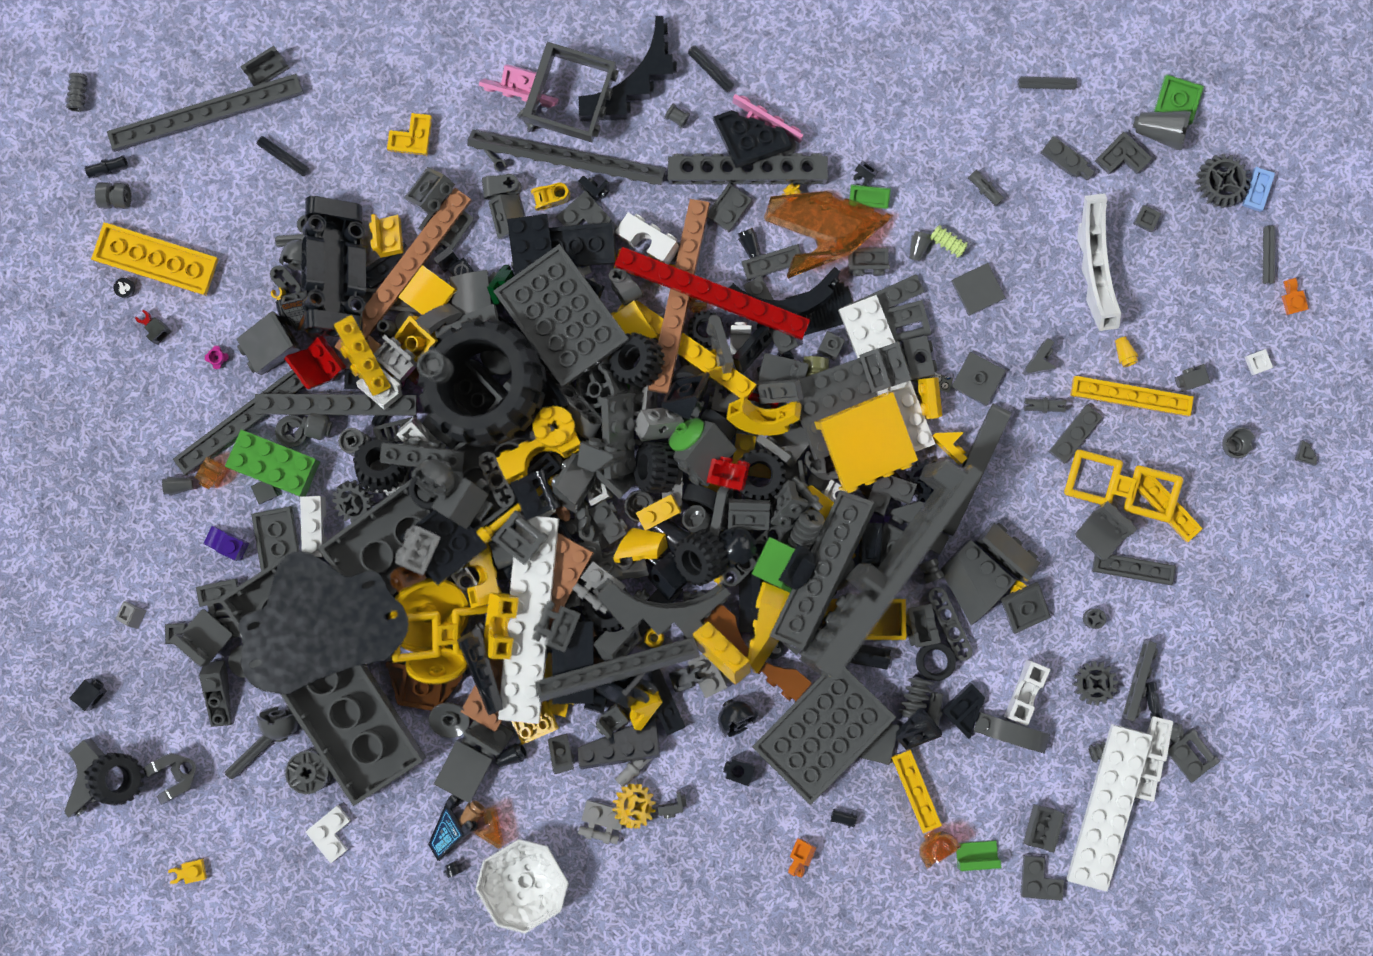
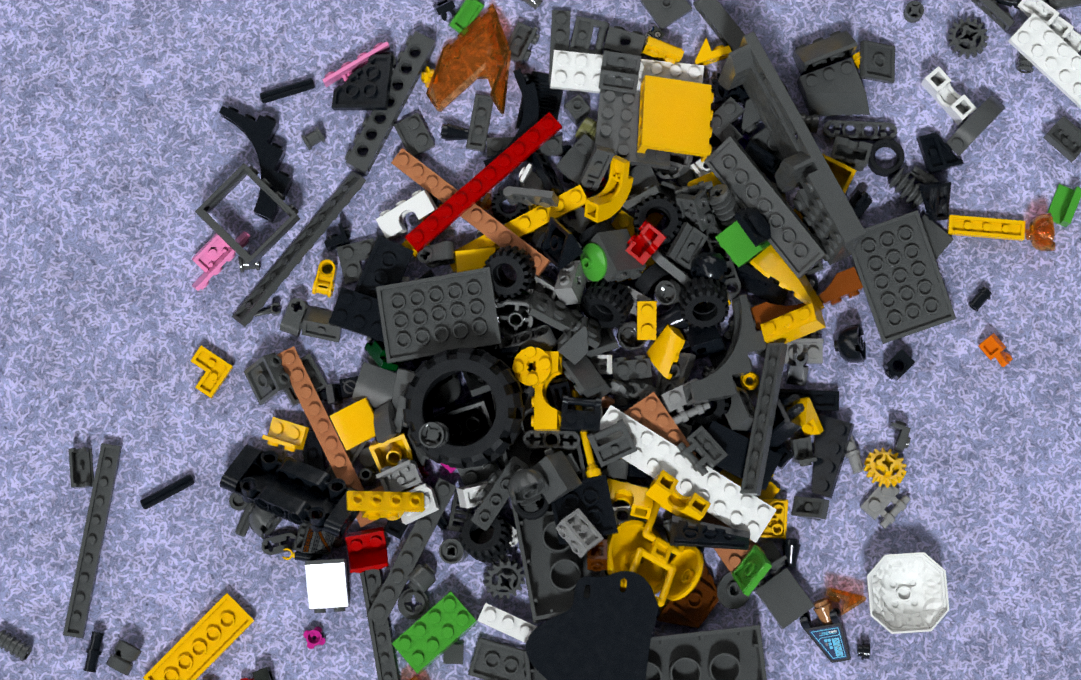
camera: 65 degrees left, 5 degrees down
none -> bright green tile [731,545,772,596]

